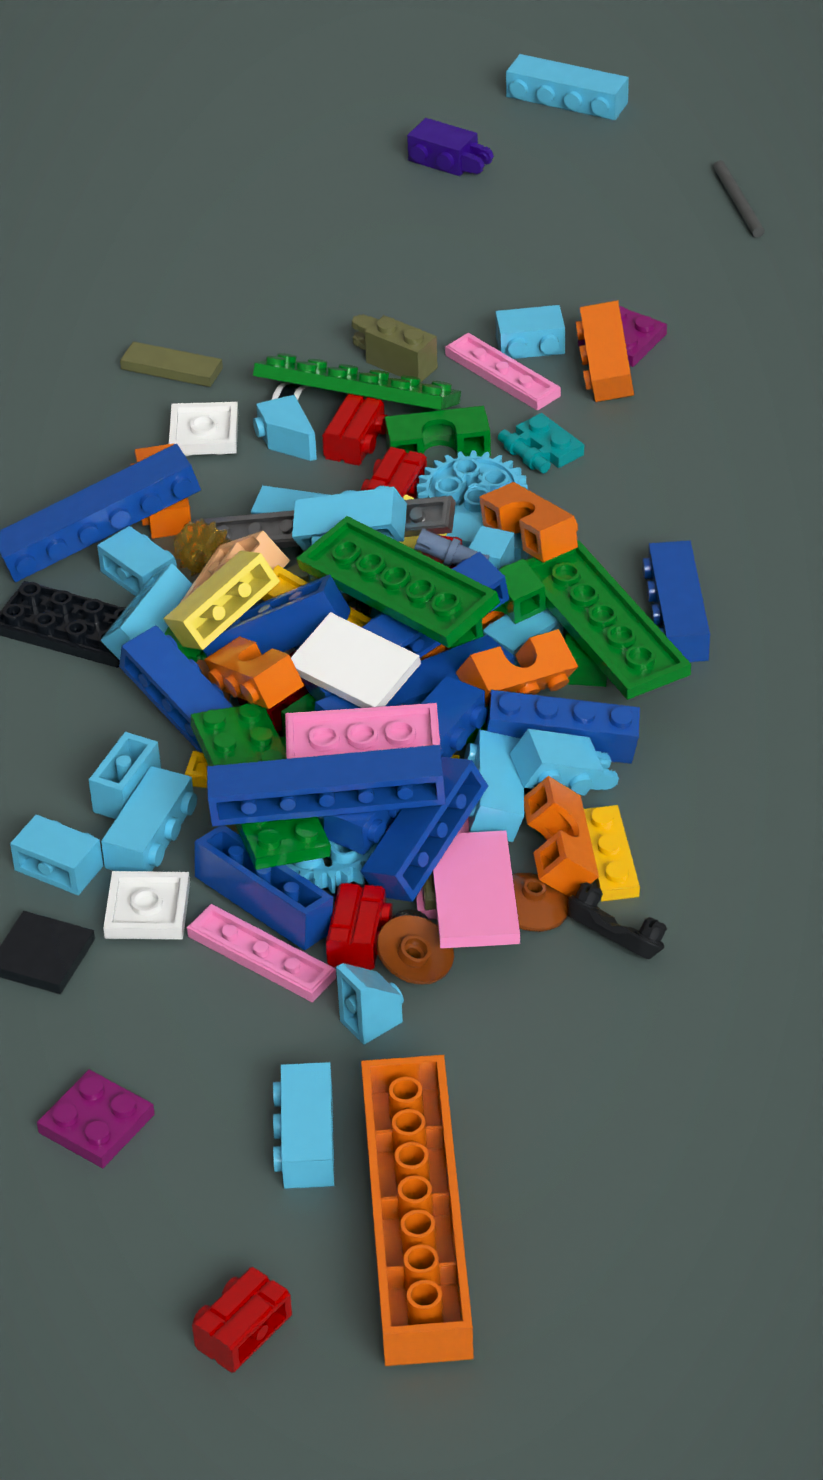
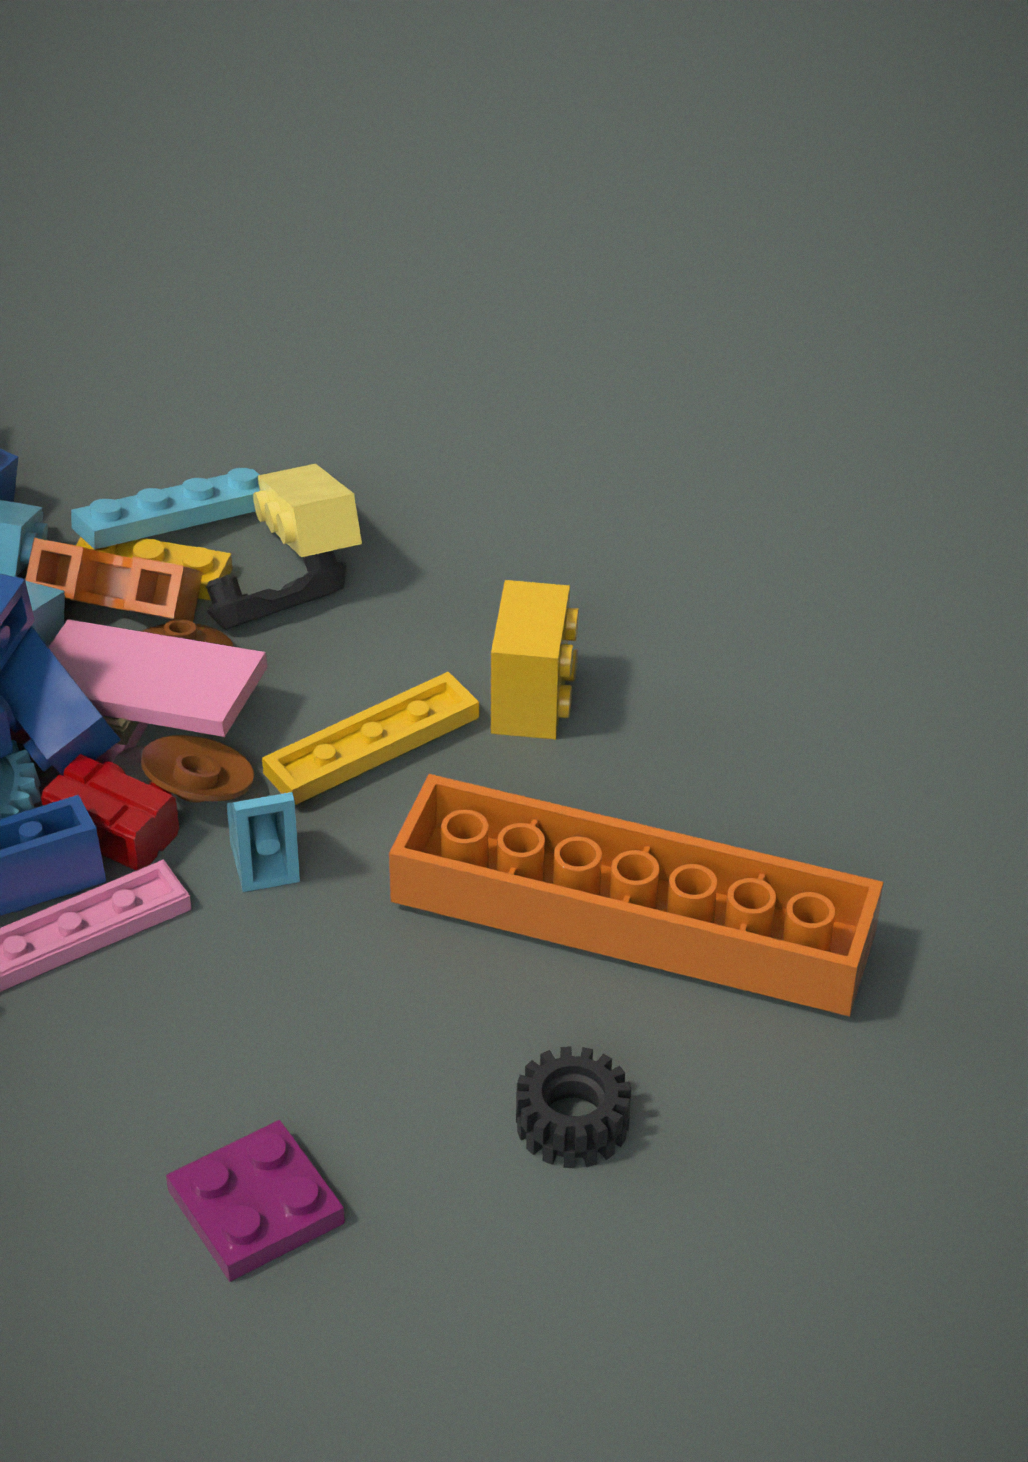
camera: 70 degrees left, 0 degrees up
red brick [192,1266,292,1373] -> none
medium azure brick [273,1062,335,1189] -> none
none -> medium azure plate [71,468,260,550]
none -> light yellow brick [253,464,362,557]
none -> yellow plate [262,672,479,805]
none -> yellow brick [491,580,579,740]
none -> black tyre [516,1046,631,1168]

